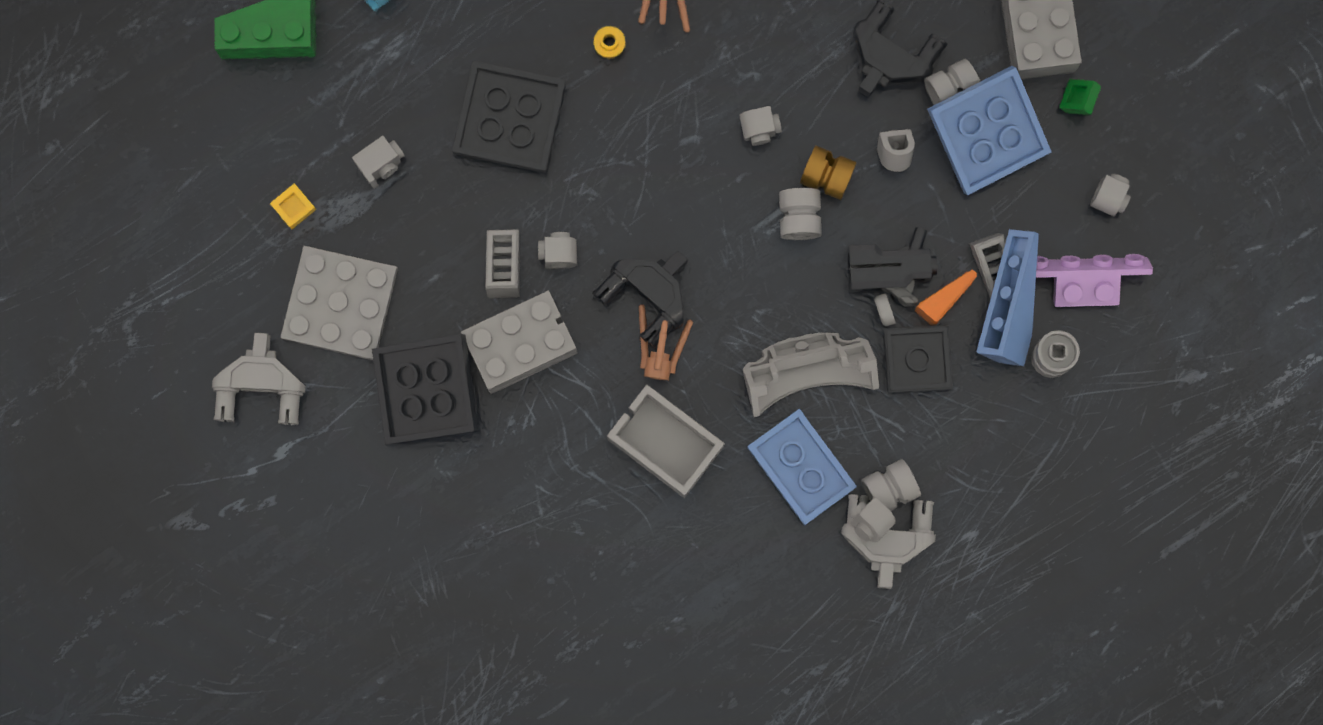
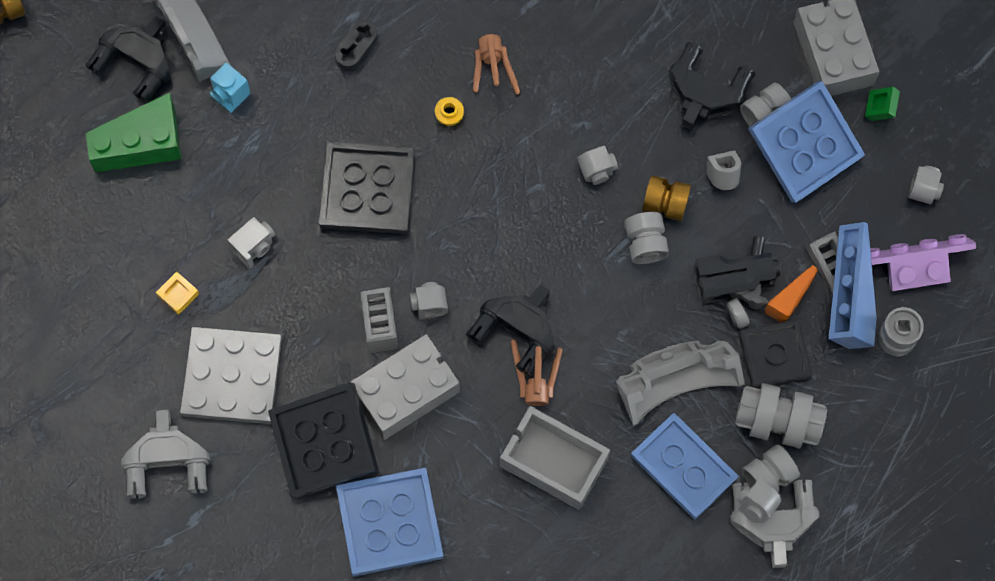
camera: 10 degrees left, 10 degrees down
none -> medium blue plate [336,468,444,577]
none -> light grey piece [735,383,827,449]

